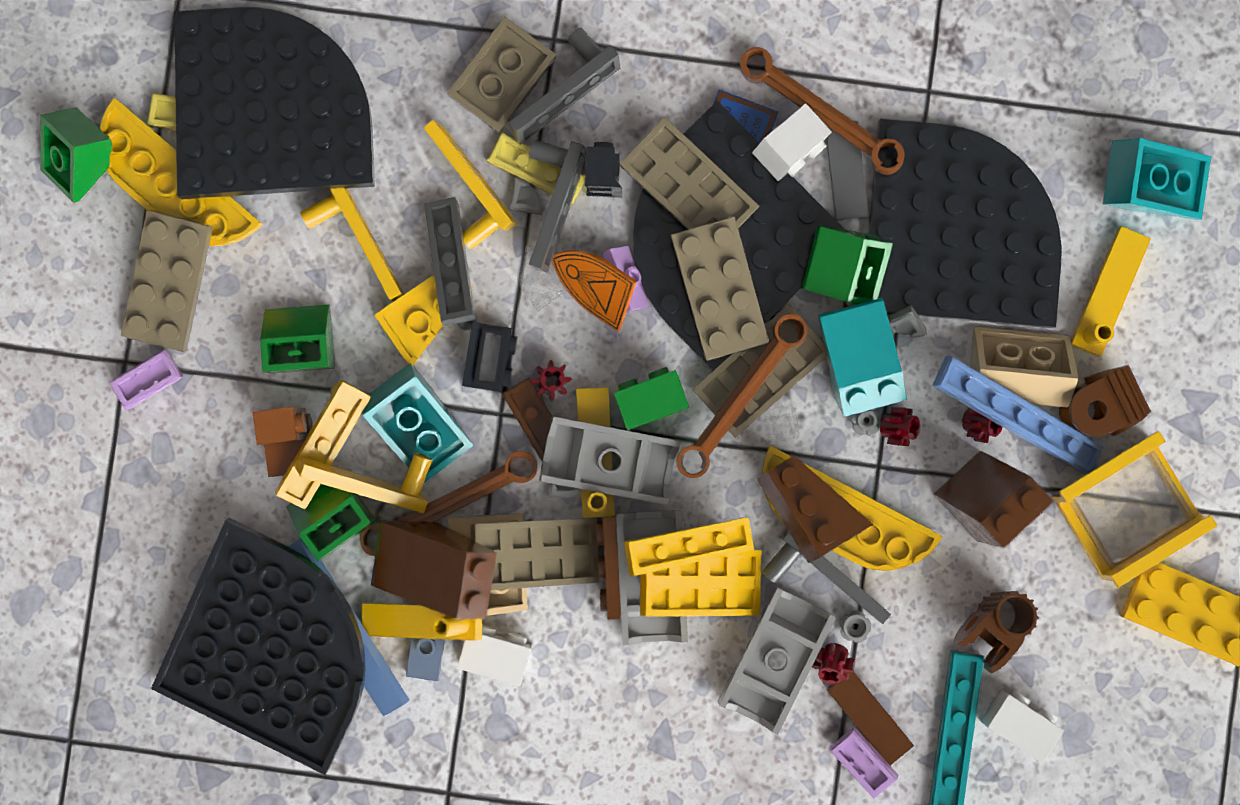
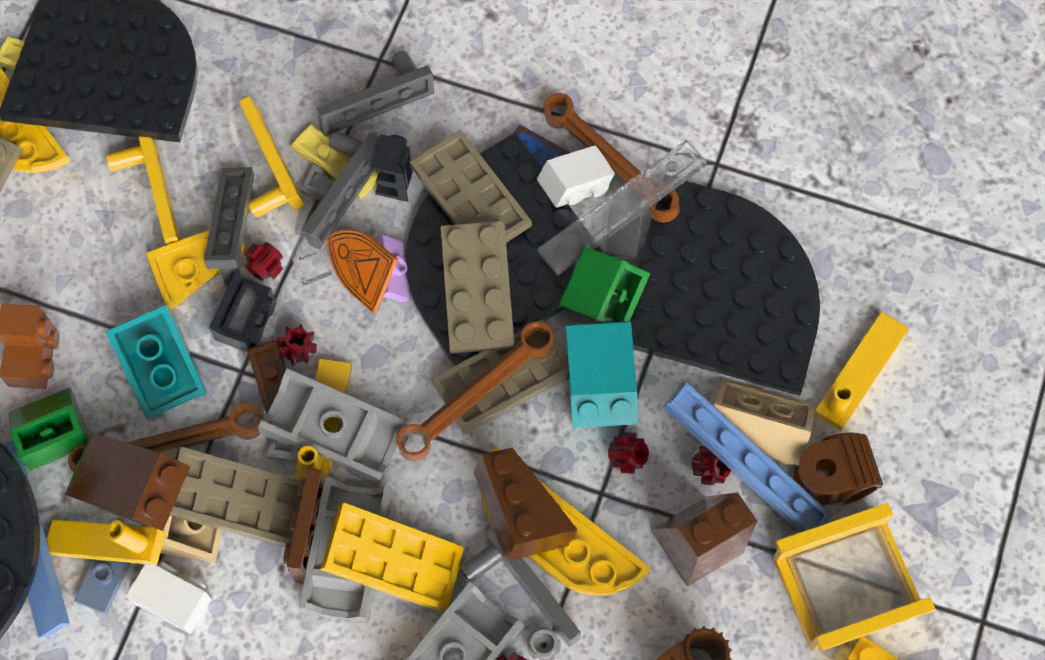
camera: 10 degrees right, 20 degrees down
green slope [260,304,335,374] -> none
yellow piece [275,379,371,509] -> none
yellow piece [295,453,433,513] -> none
dark tan plate [447,16,557,134] -> none
green brick [614,367,690,431] -> none
yellow piece [624,517,754,576] -> none
light grey plate [850,409,882,436] -> none
light grey tile [888,305,927,338] -> none
teal slope [1102,138,1212,220] -> none
none -> dark red gear [244,242,283,281]
none -> clear tile [538,139,707,275]

